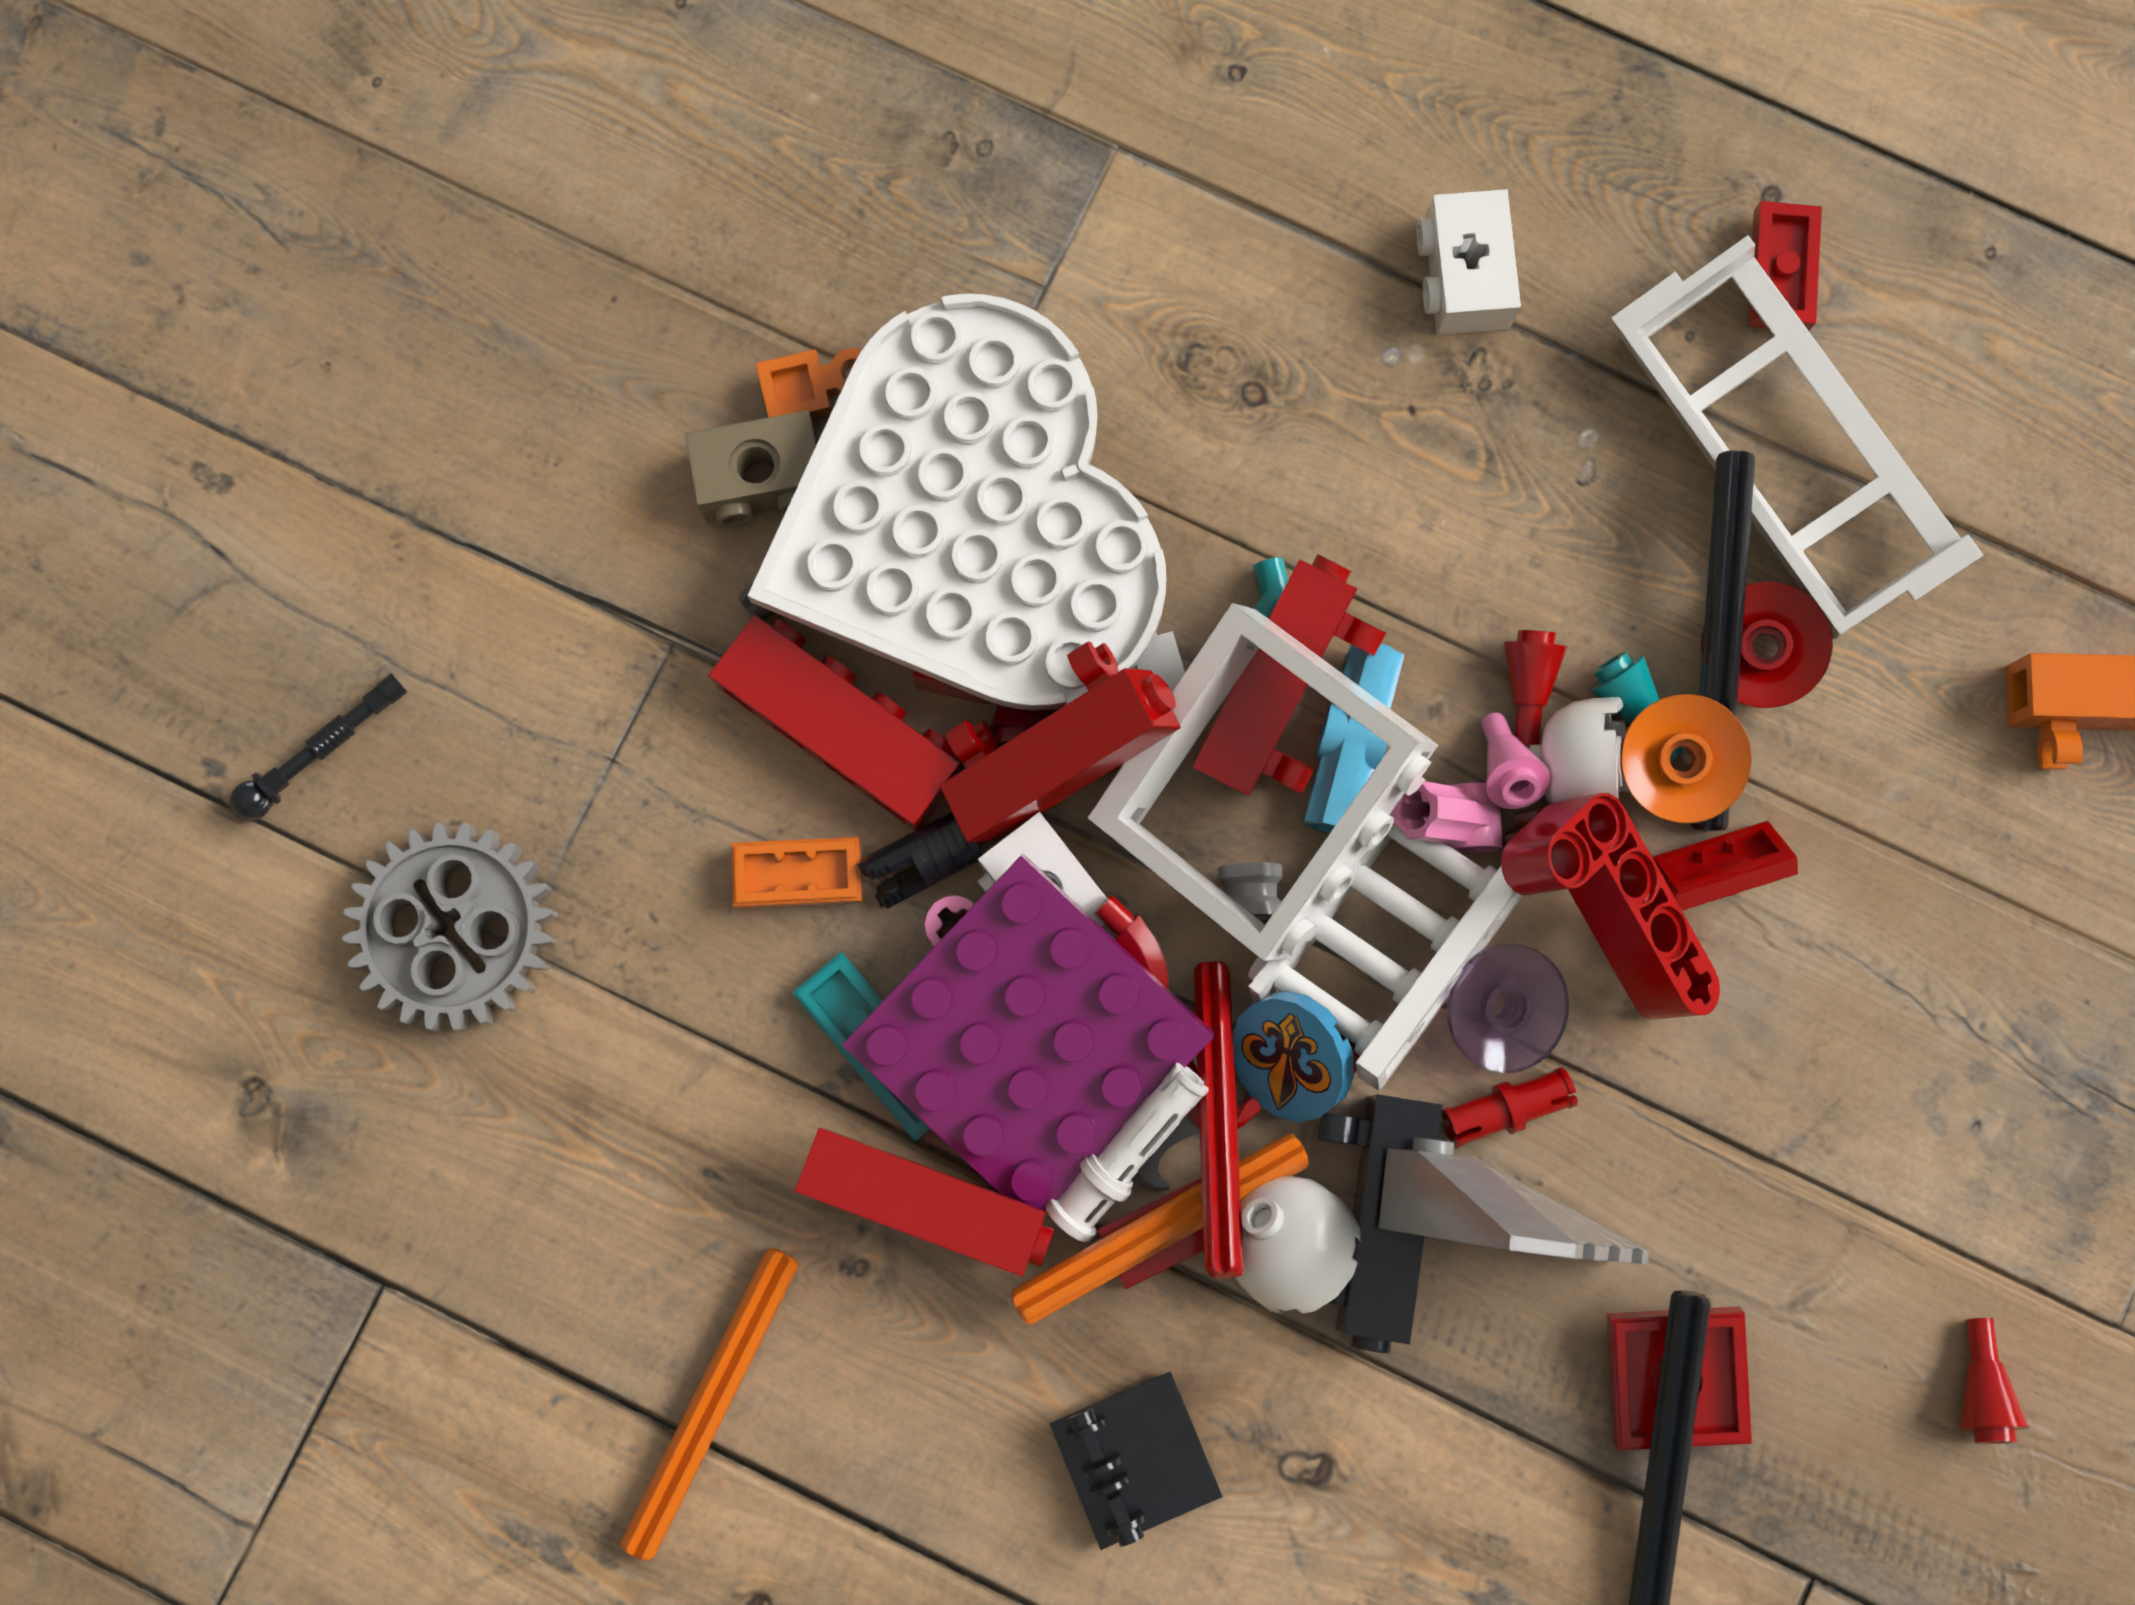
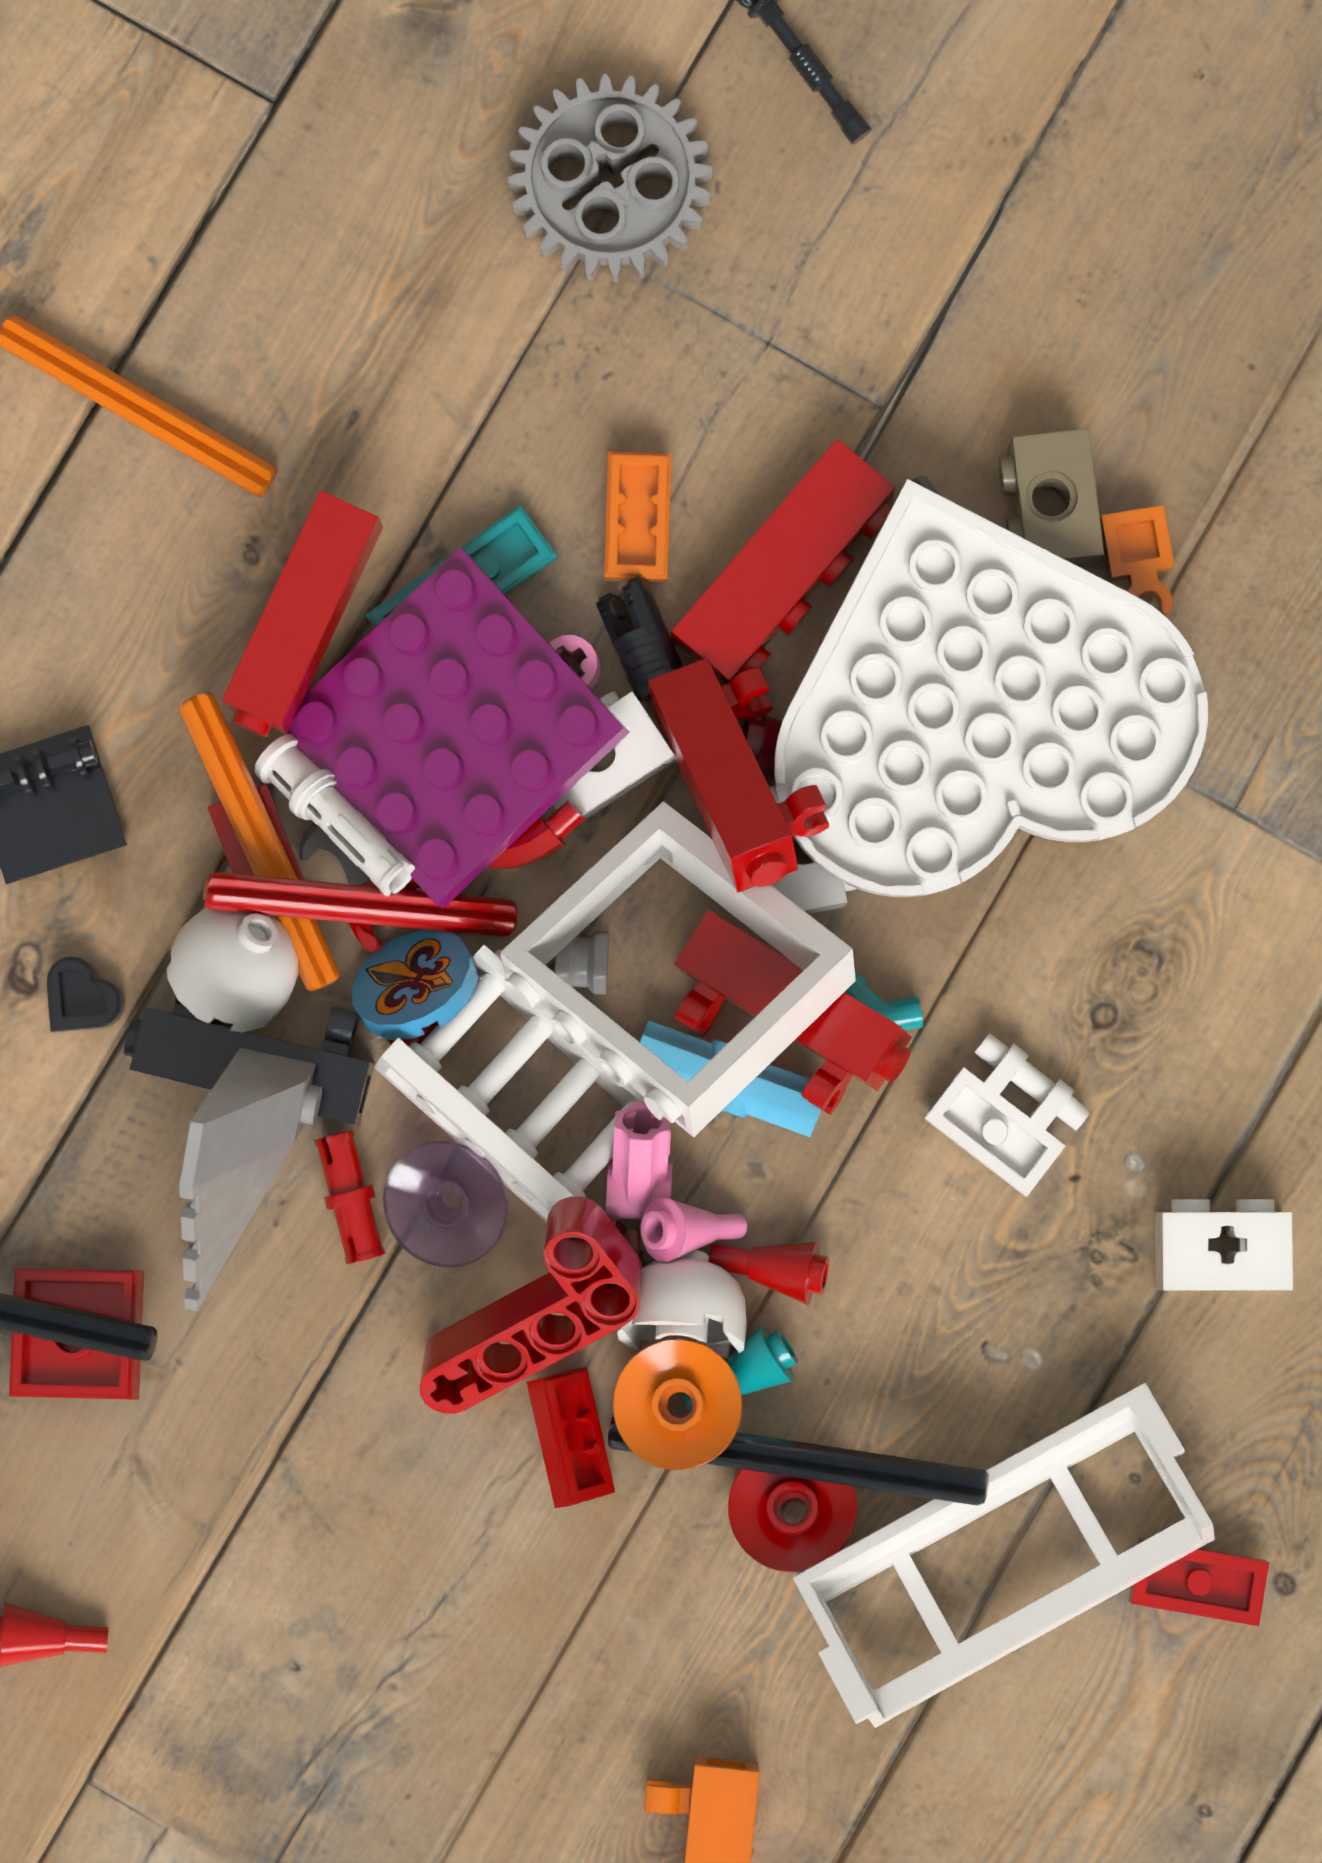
camera: 100 degrees right, 5 degrees up
none -> black tile [47,956,125,1033]
none -> white plate [923,1033,1091,1197]

